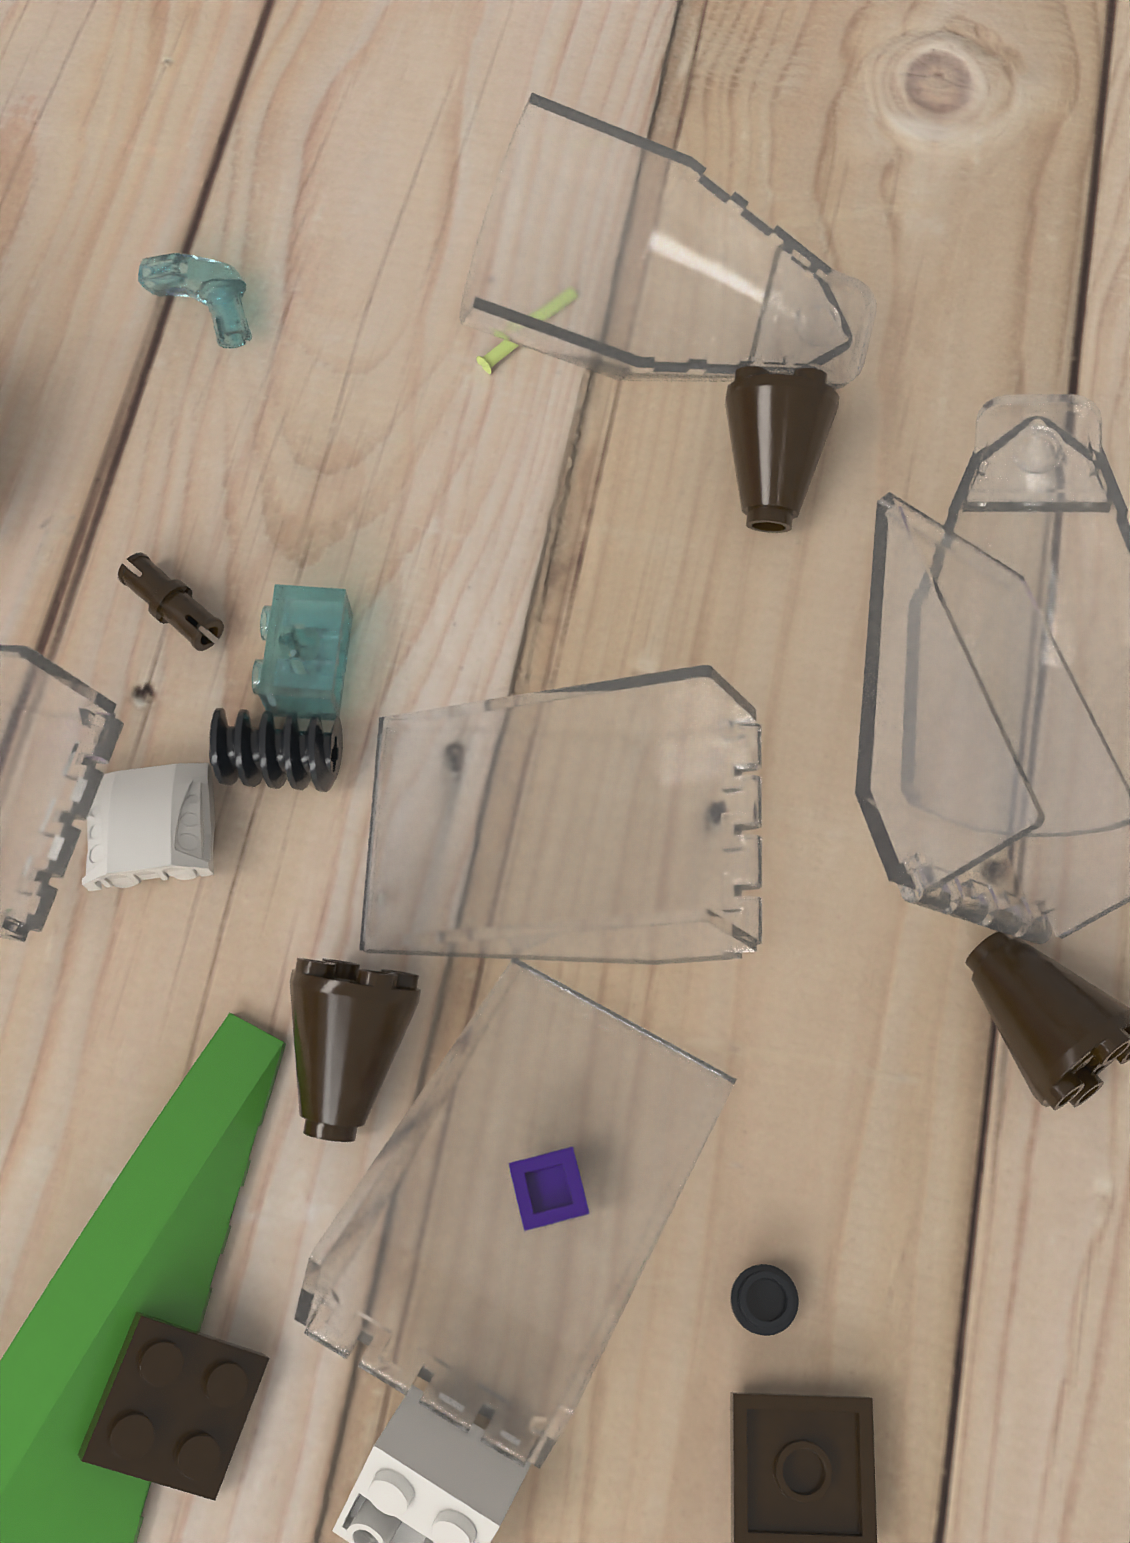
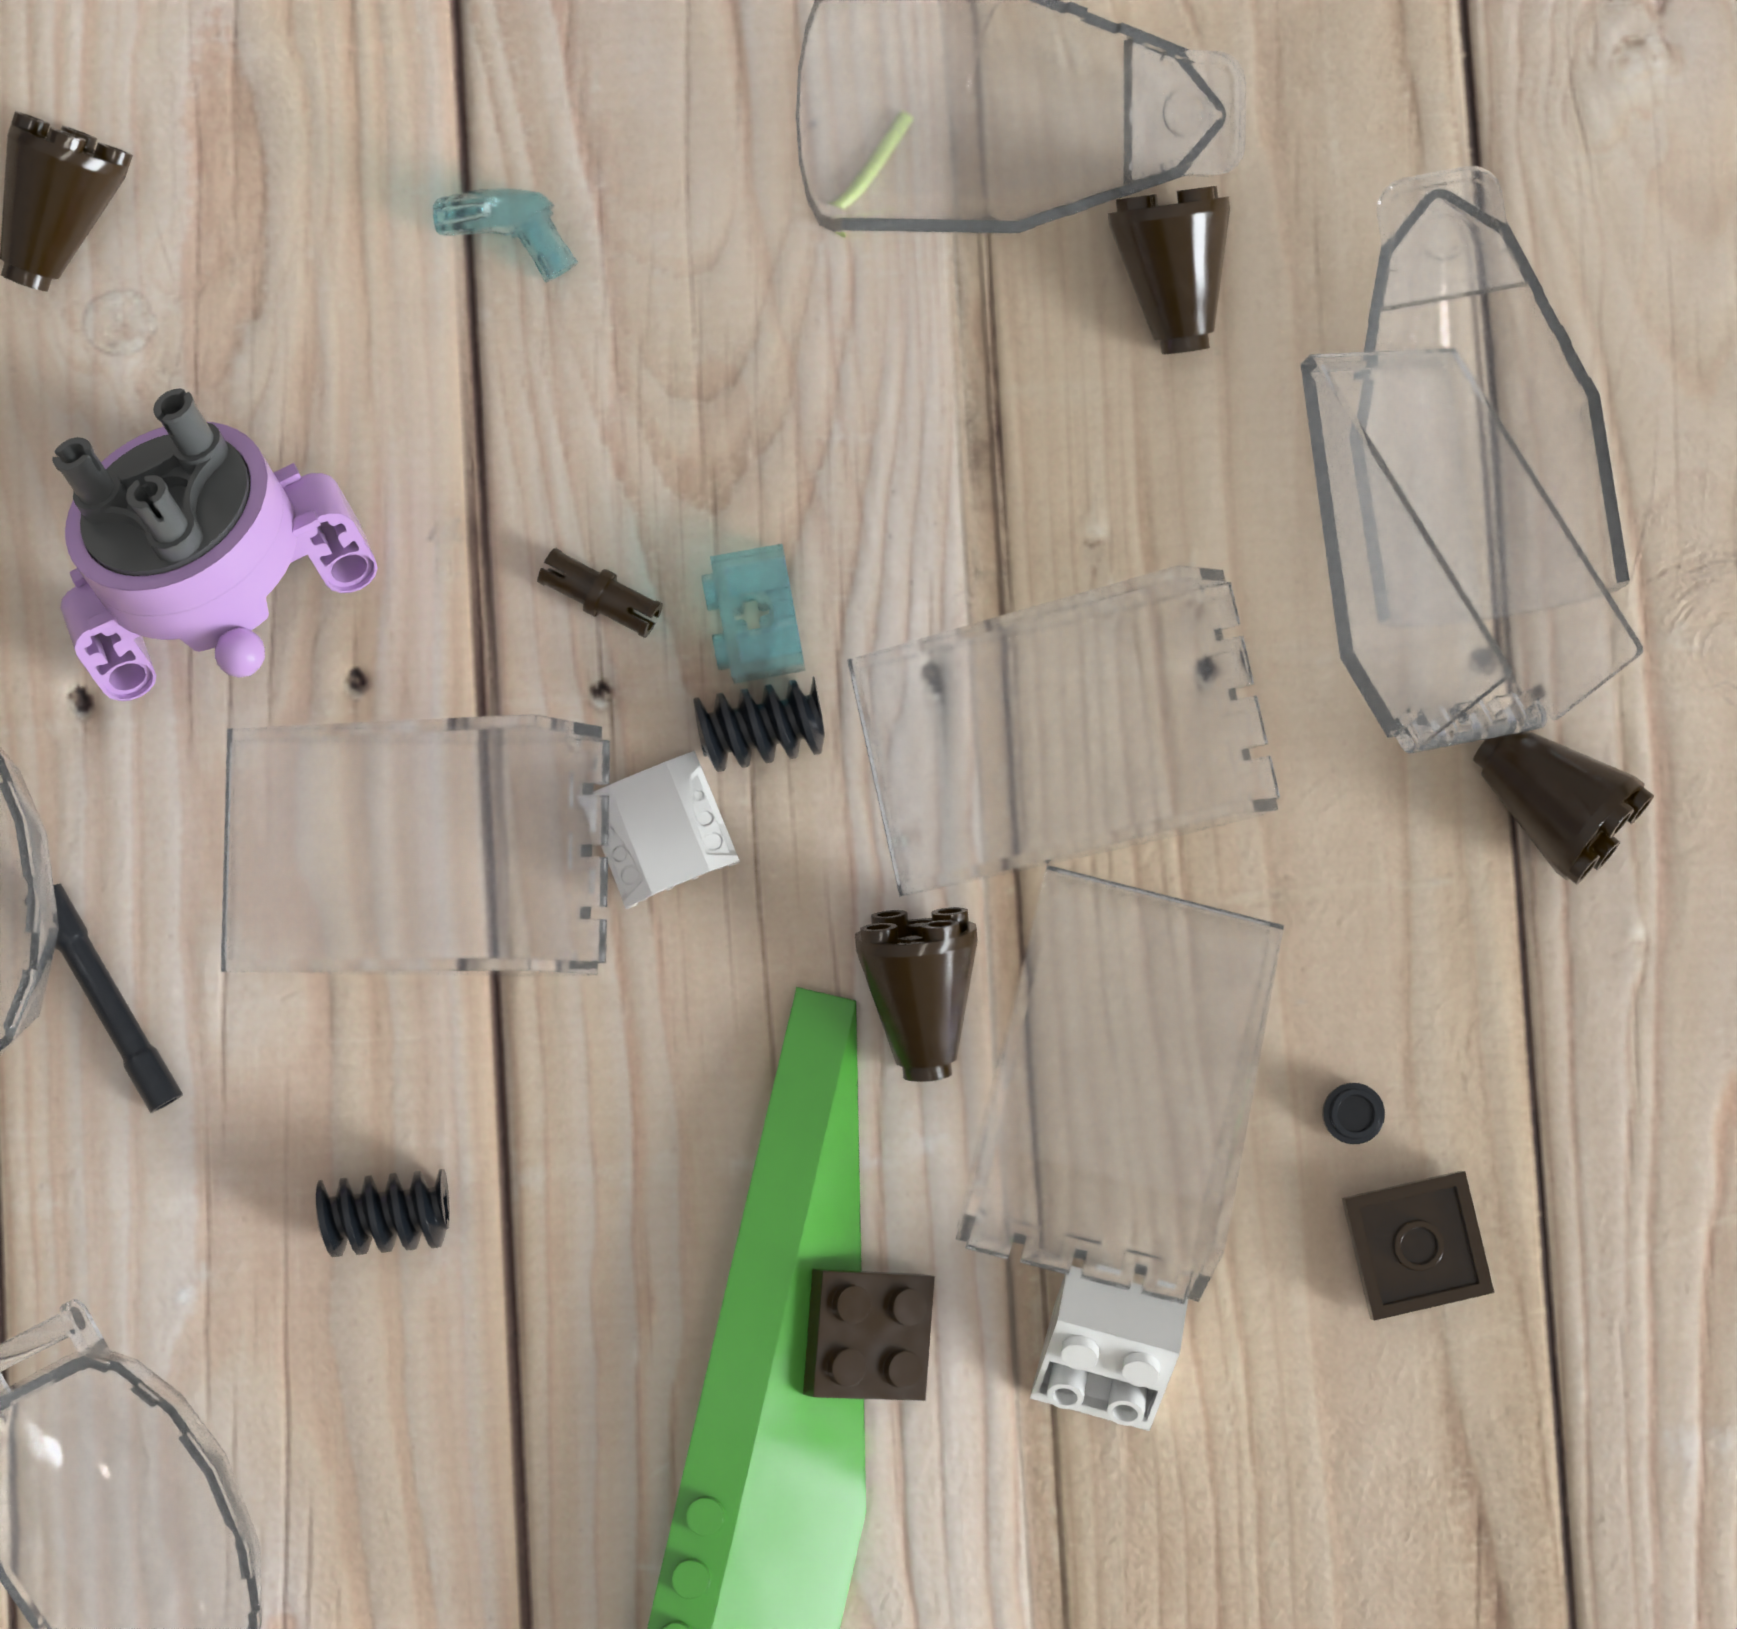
camera: 15 degrees left, 15 degrees up
dark purple plate [508,1146,590,1232] -> none

